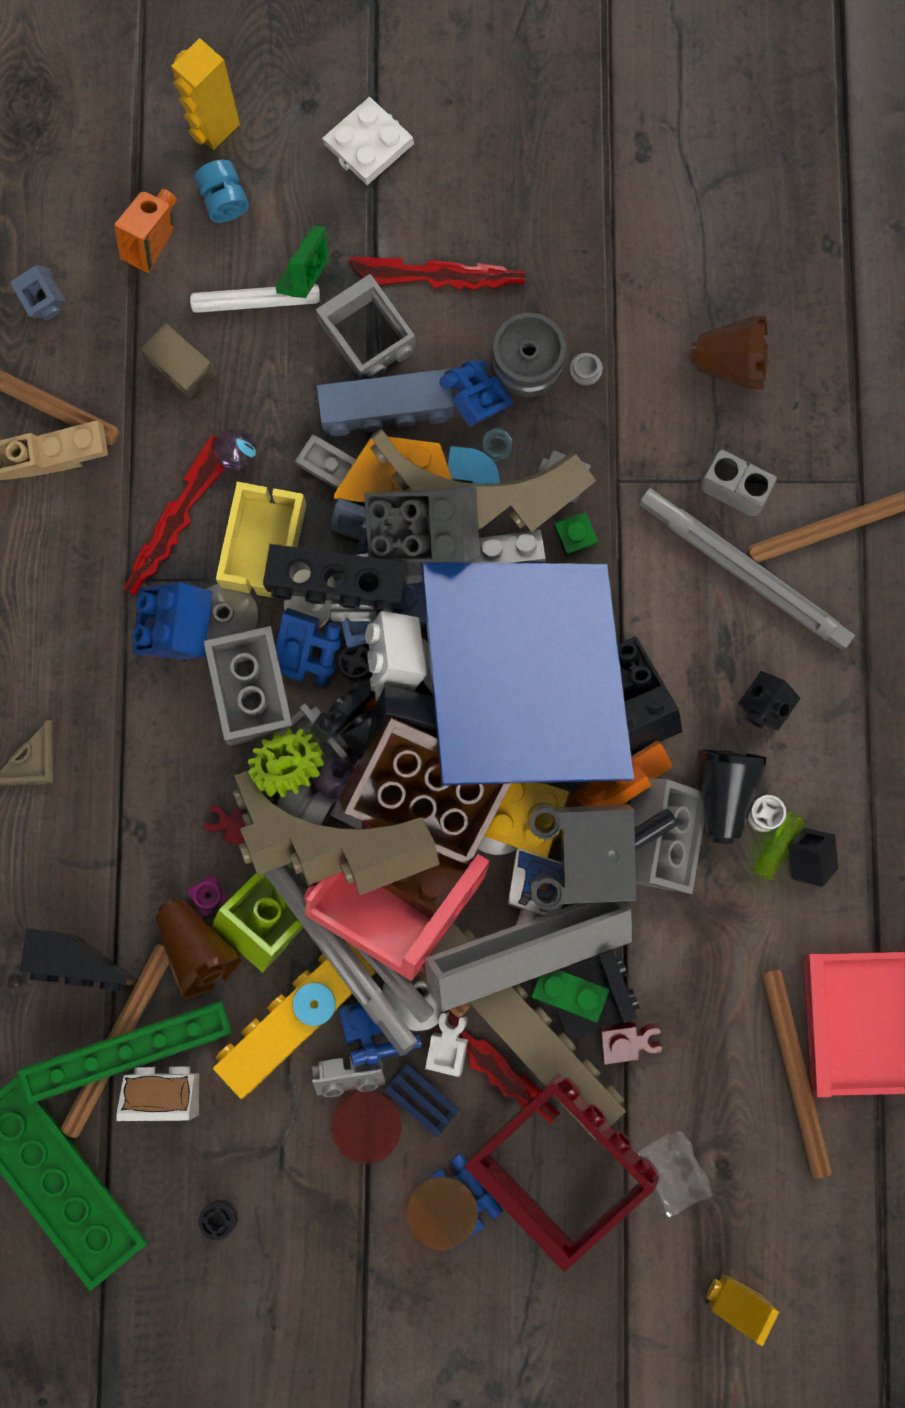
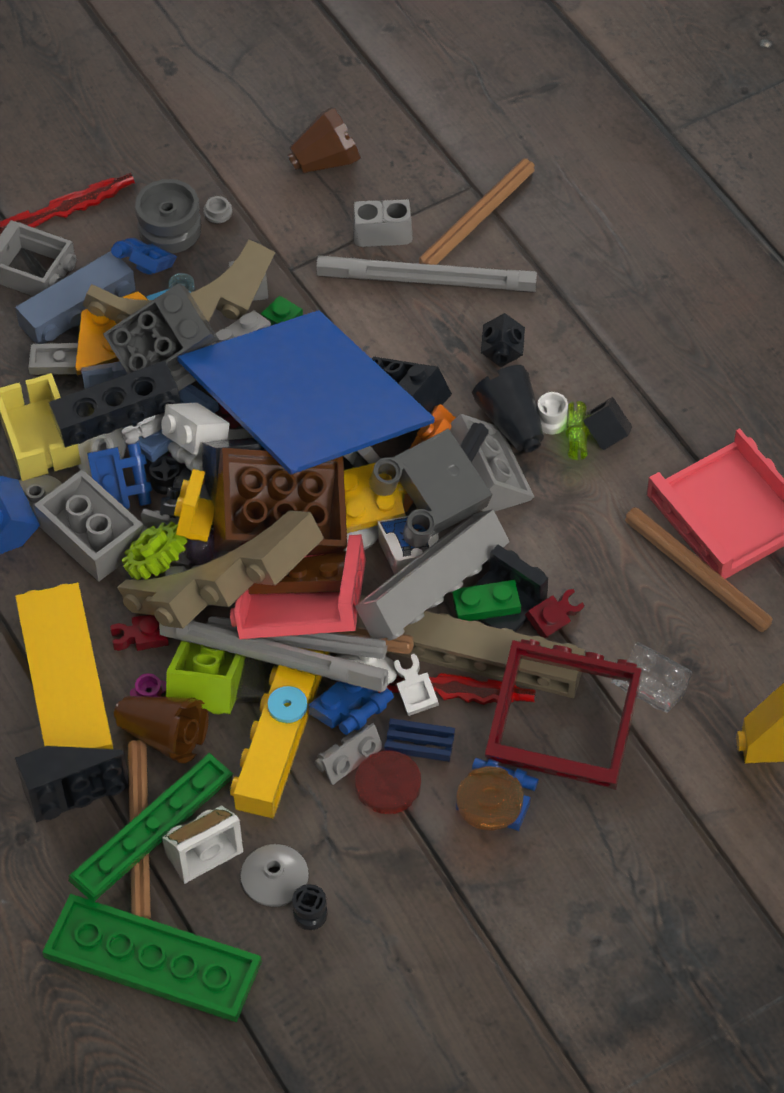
camera: 30 degrees left, 25 degrees down
none -> yellow brick [15,583,113,749]
none -> yellow bracket [174,469,214,542]
none -> light grey dish [241,844,309,907]

